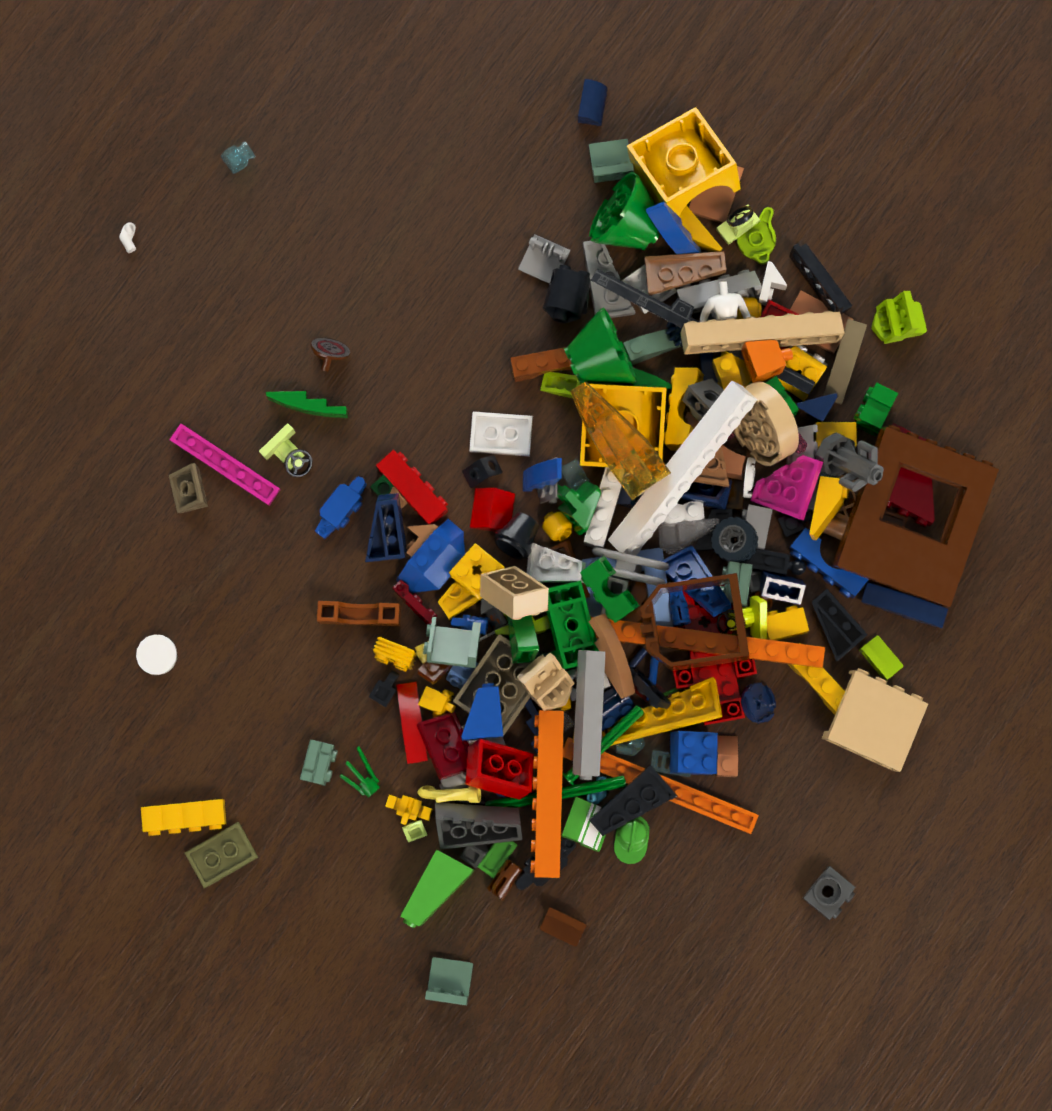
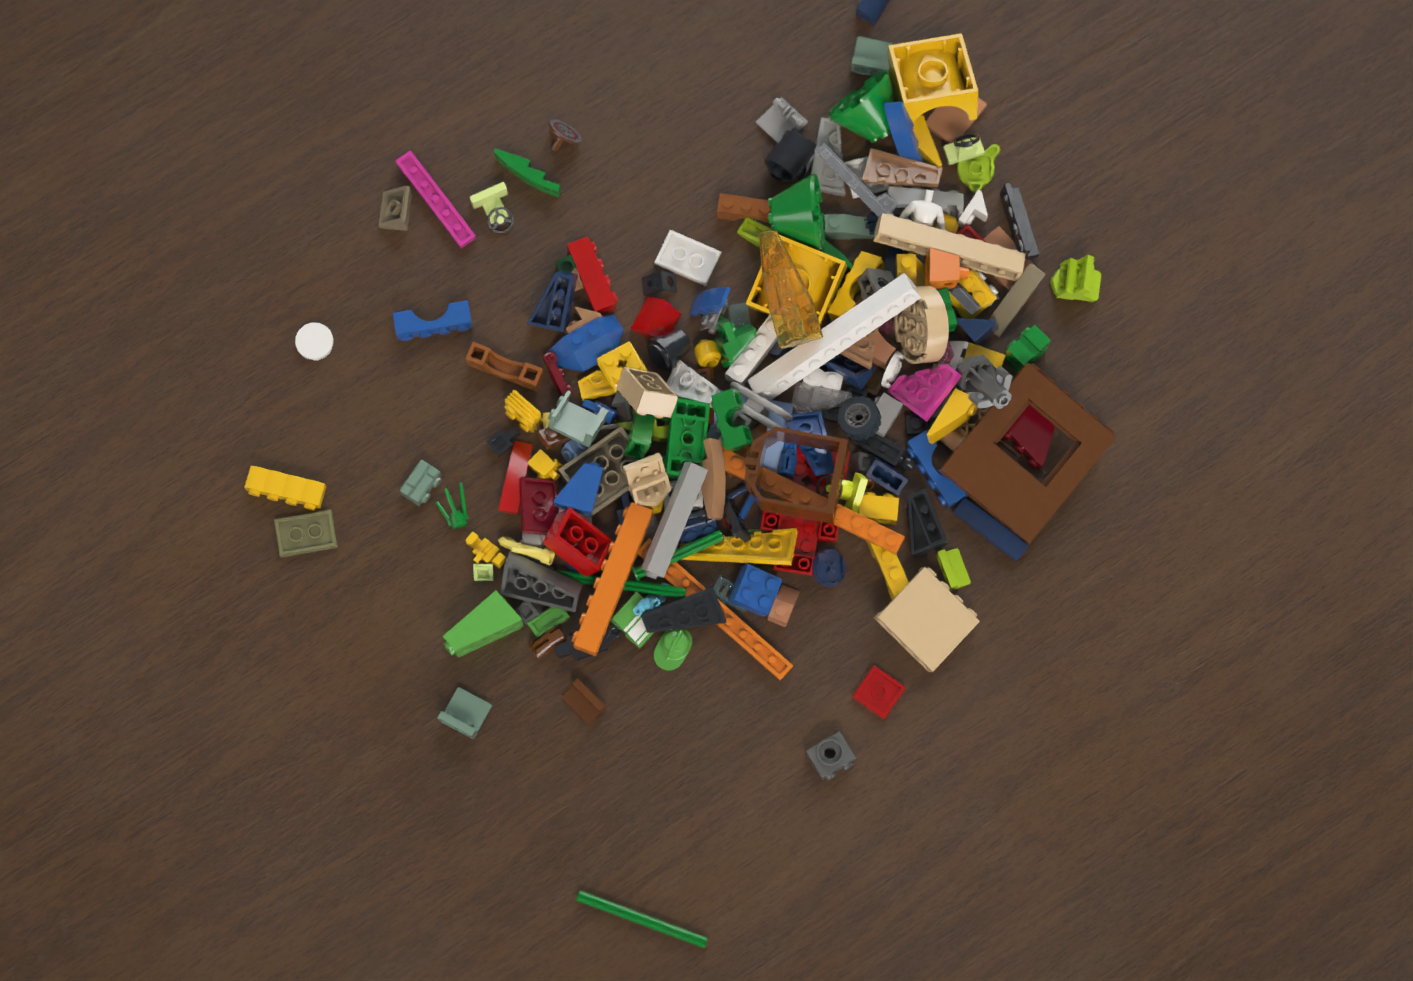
camera: 10 degrees right, 5 degrees down
blue hinge [315,476,367,539] -> none
clear light blue arm [616,738,645,756] -> none
sand green brick [720,561,752,607] -> none
none -> blue arch [393,300,473,341]
none -> medium azure arm [633,598,661,616]
none -> red tile [852,665,906,719]

